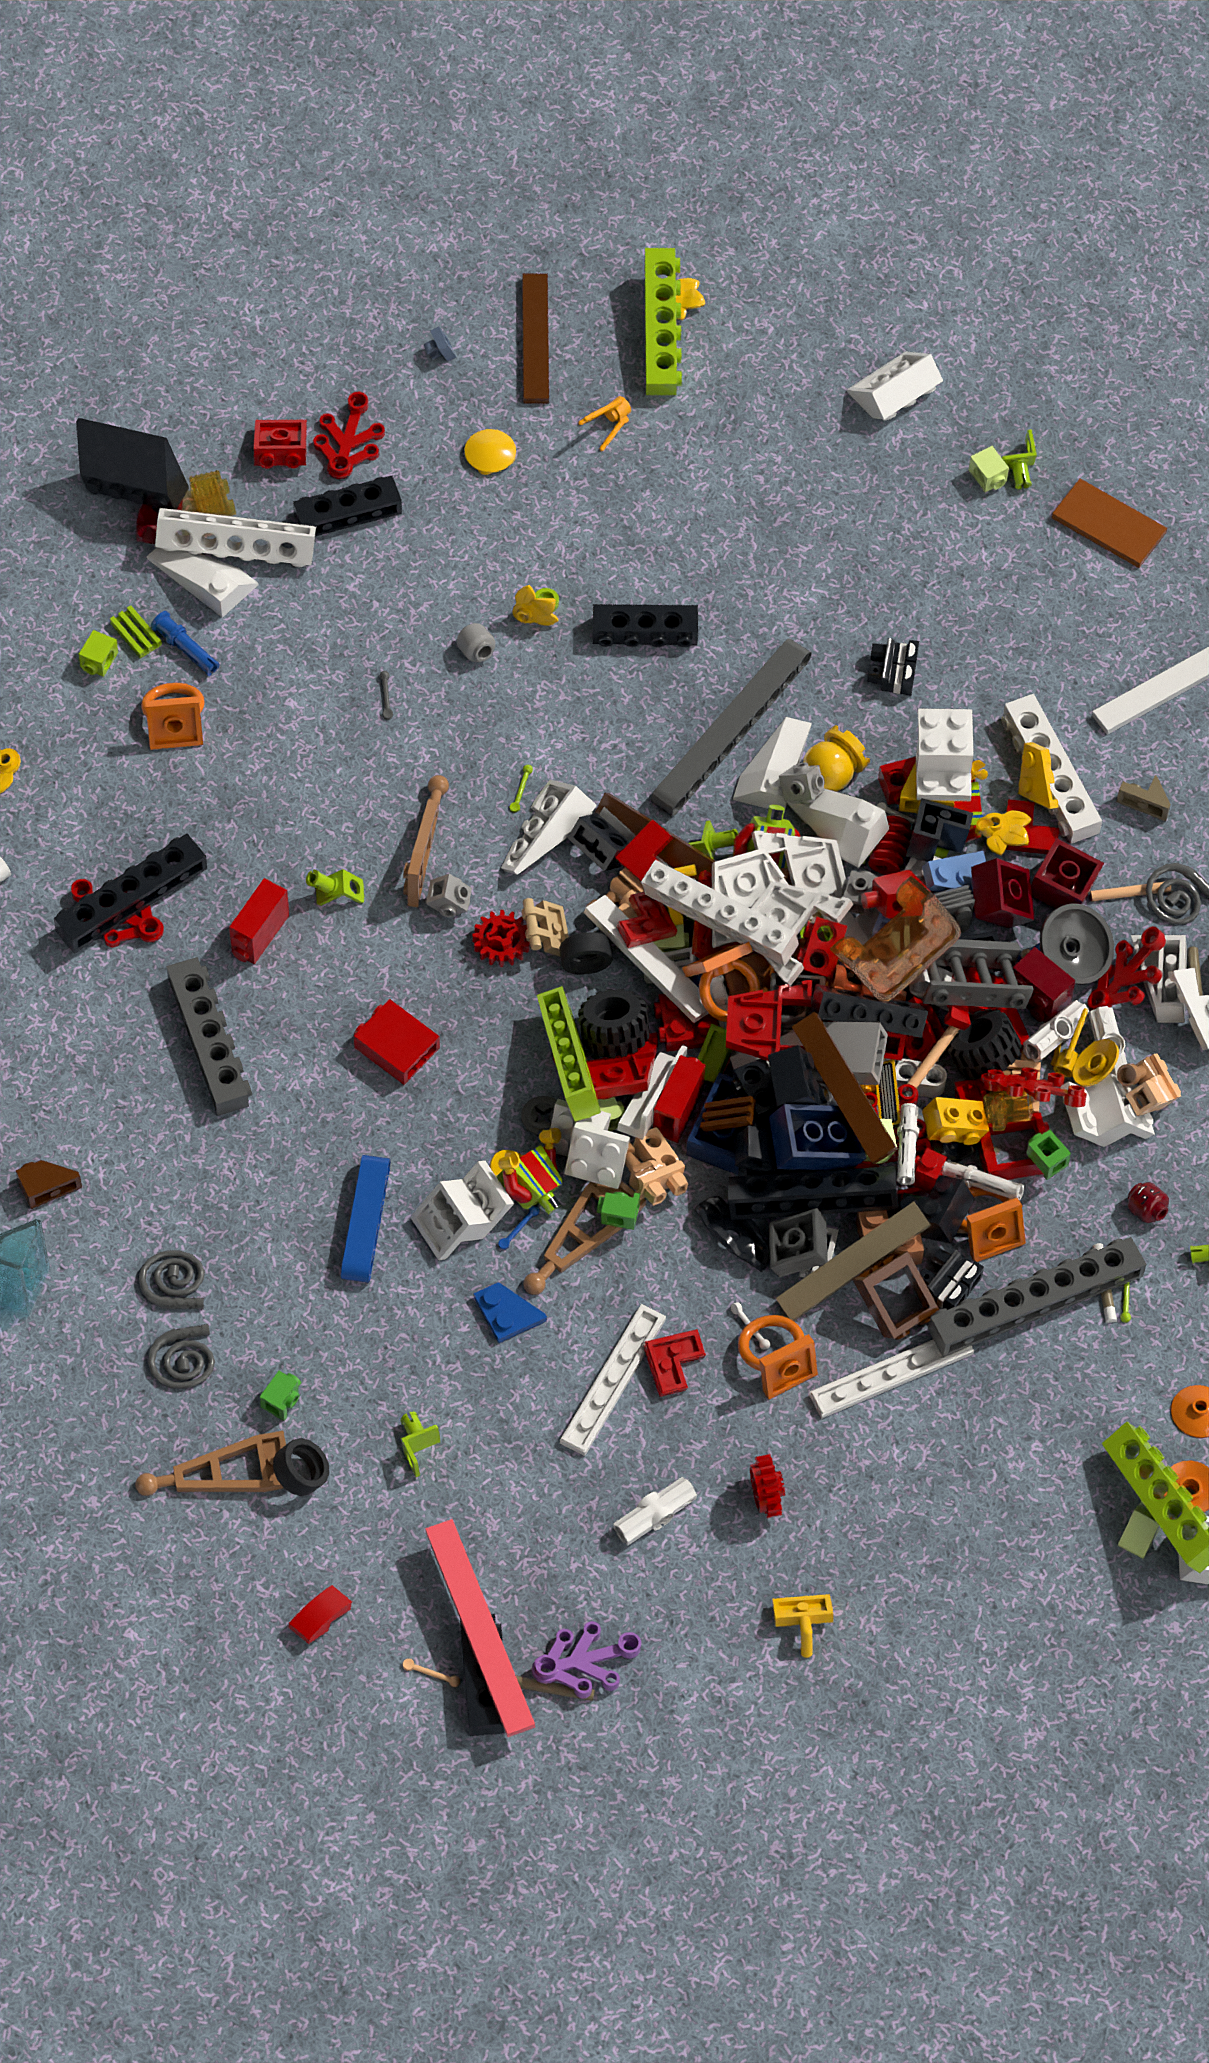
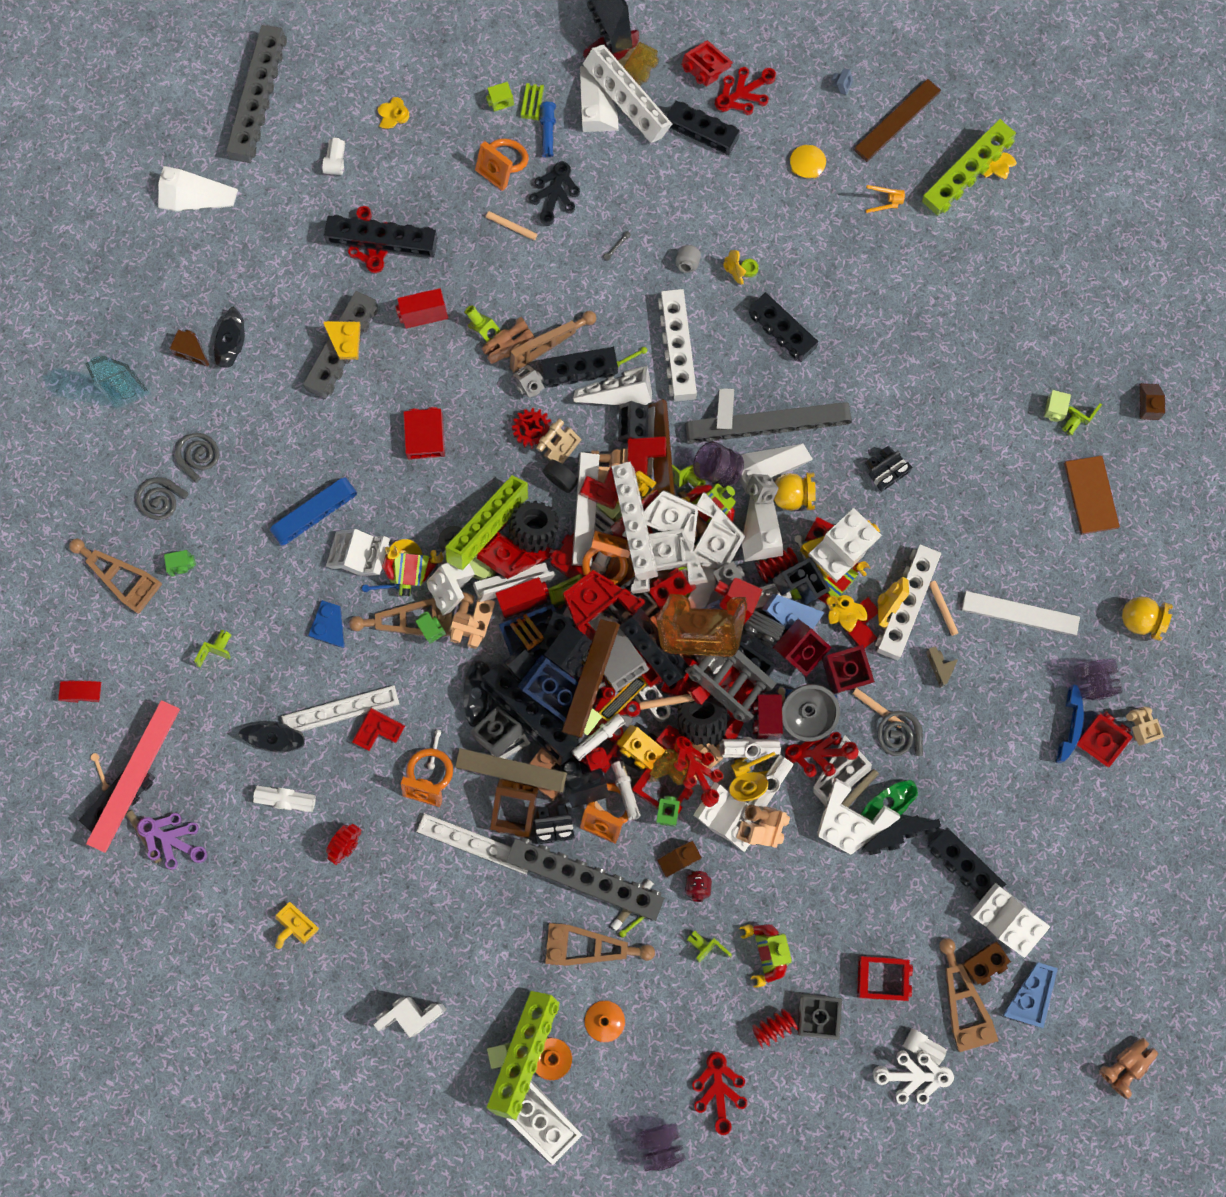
camera: 50 degrees right, 15 degrees up
black tyre [273,1438,329,1496] -> none
white slope [847,352,943,421] -> none
none -> black piece [214,307,245,368]
none -> black piece [238,721,305,753]
none -> yellow wing [324,321,361,360]
none -> white bracket [374,997,447,1037]
none -> nougat piece [481,317,535,364]
none -> light nougat bar [486,211,538,241]
none -> black plant [529,161,580,226]
none -> black brick [541,346,618,387]
none -> medium nougat plate [545,923,655,966]
none -> reddish brown slope [657,840,702,878]
none -> white brick [658,289,697,402]
none -> clear purple wheel [693,441,744,489]
none -> white sticker [717,389,734,429]
none -> light nougat bar [929,581,959,636]
none -> reddish brown slope [1139,383,1165,420]

